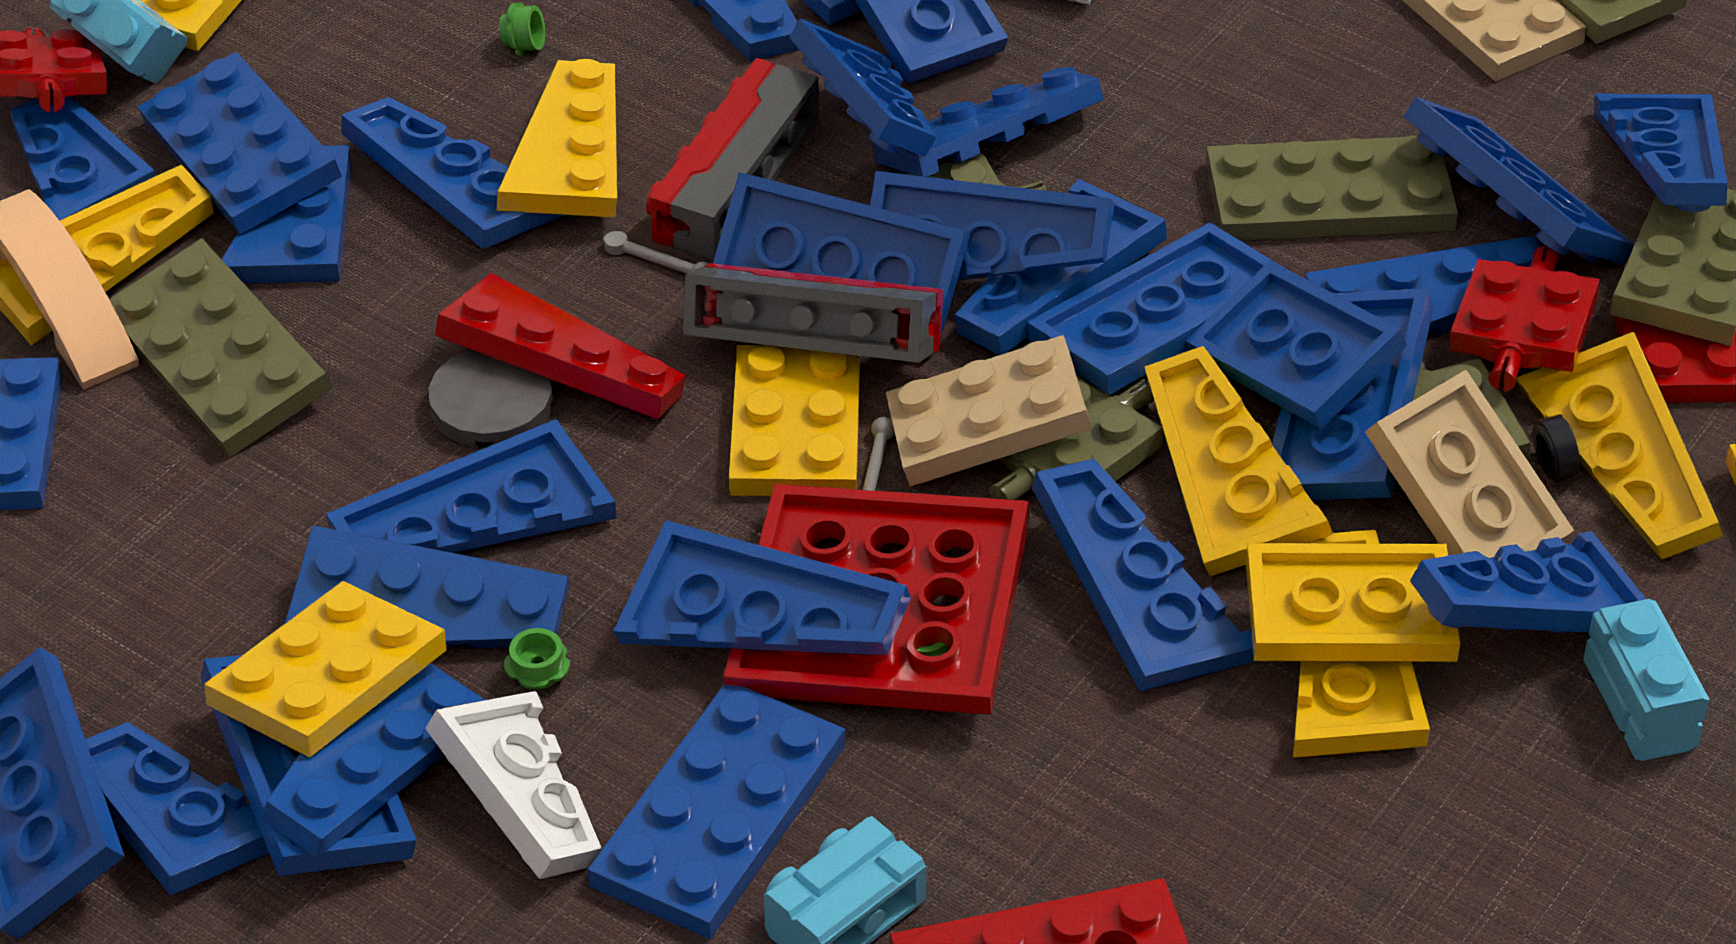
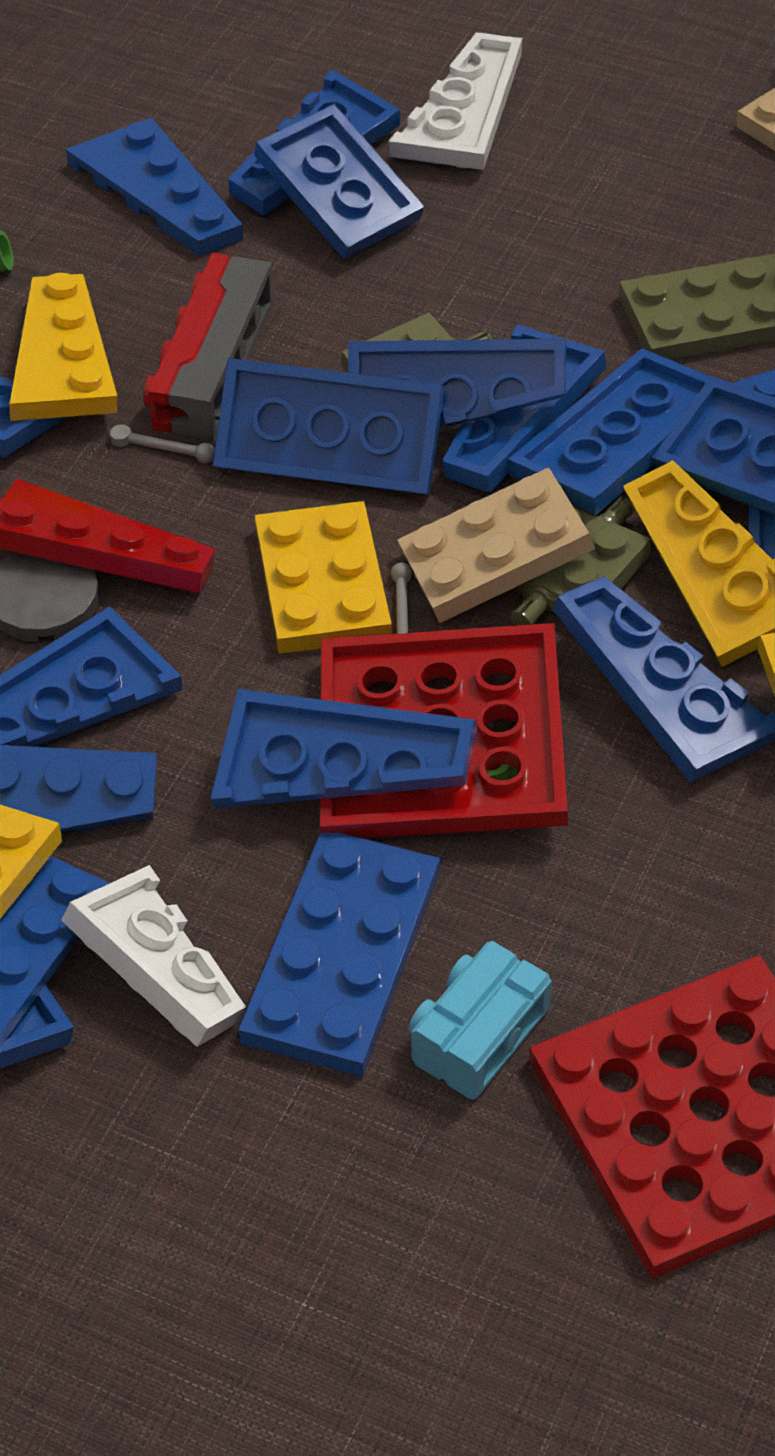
camera: 10 degrees left, 5 degrees up
bright green plate [504,628,570,690] -> none
dark grey piece [683,263,943,363] -> none
blue wing [789,18,937,157] -> none
blue wing [871,67,1104,177] -> none

